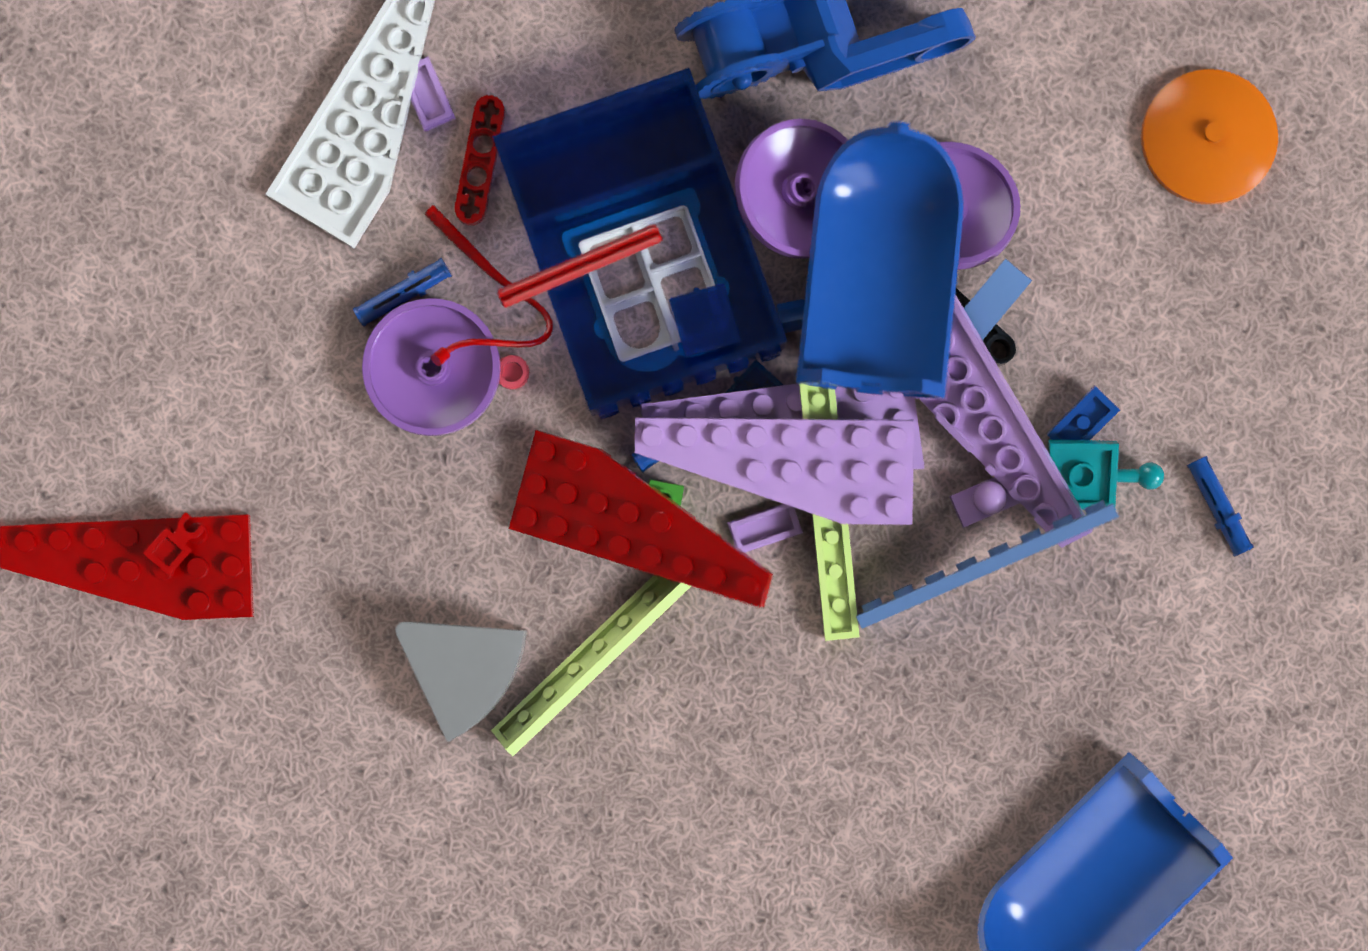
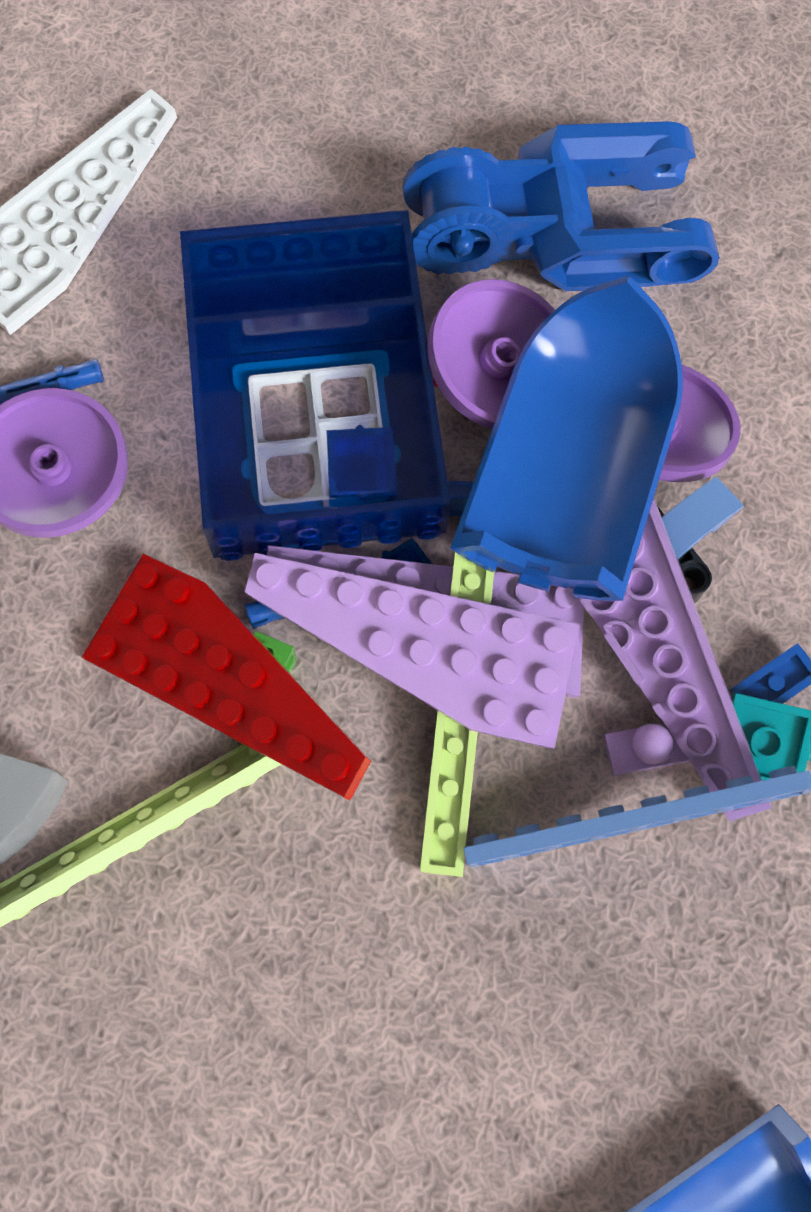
camera: 10 degrees right, 15 degrees down
lavender tile [411,56,456,132] -> none
red piece [424,205,553,366] -> none
red beam [455,95,505,226] -> none
red axle [497,224,662,308] -> none
coral tile [499,355,530,390] -> none
lavender tile [727,504,803,553] -> none

